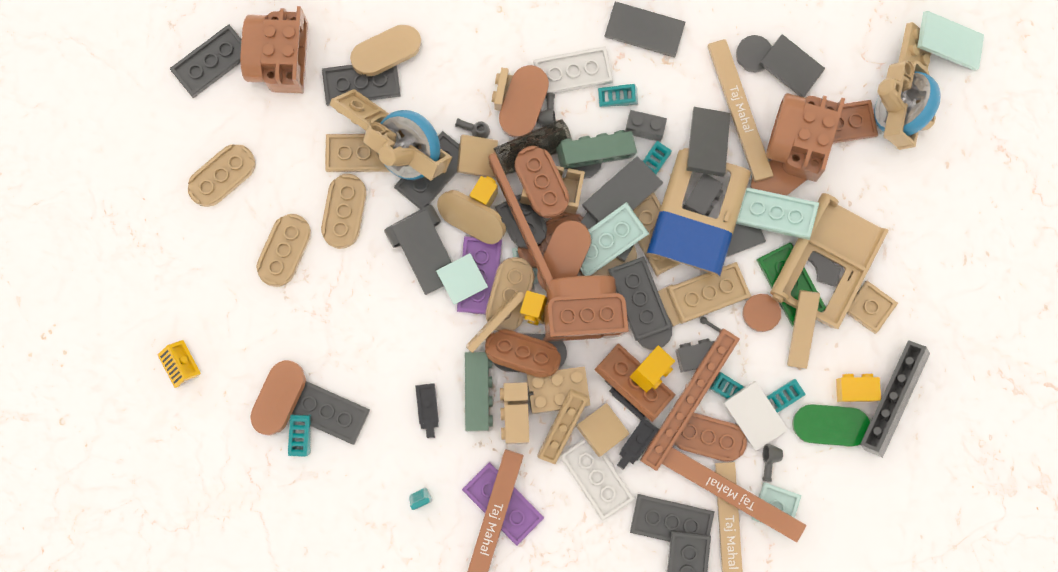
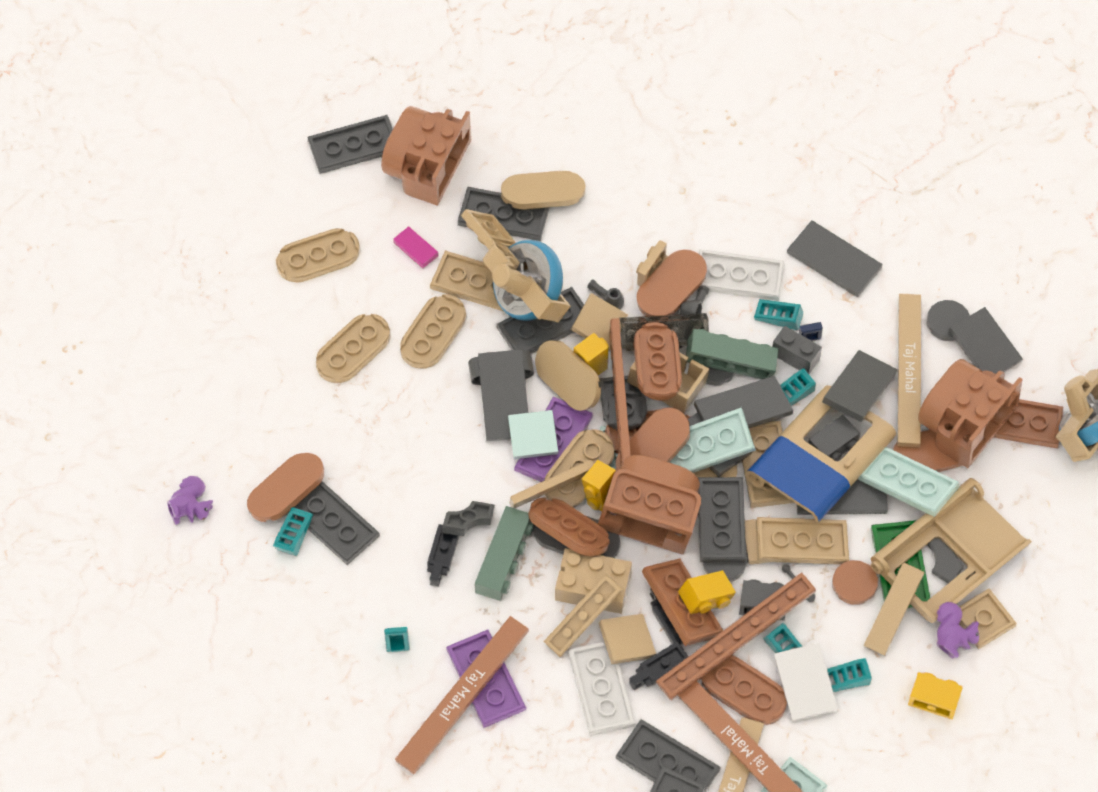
camera: 25 degrees right, 20 degrees down
yellow panel [157,340,201,388] -> none
tan piece [500,382,529,444] -> none
dark grey bar [762,444,783,482] -> none
green tile [792,404,870,447] -> none
dark grey brick [860,340,930,458] -> none
none -> medium lavender animal [167,476,213,525]
none -> dark pink tile [393,226,439,268]
none -> dark grey tile [442,501,495,537]
none -> dark blue tile [799,322,823,341]
none -> medium lavender animal [936,602,979,659]

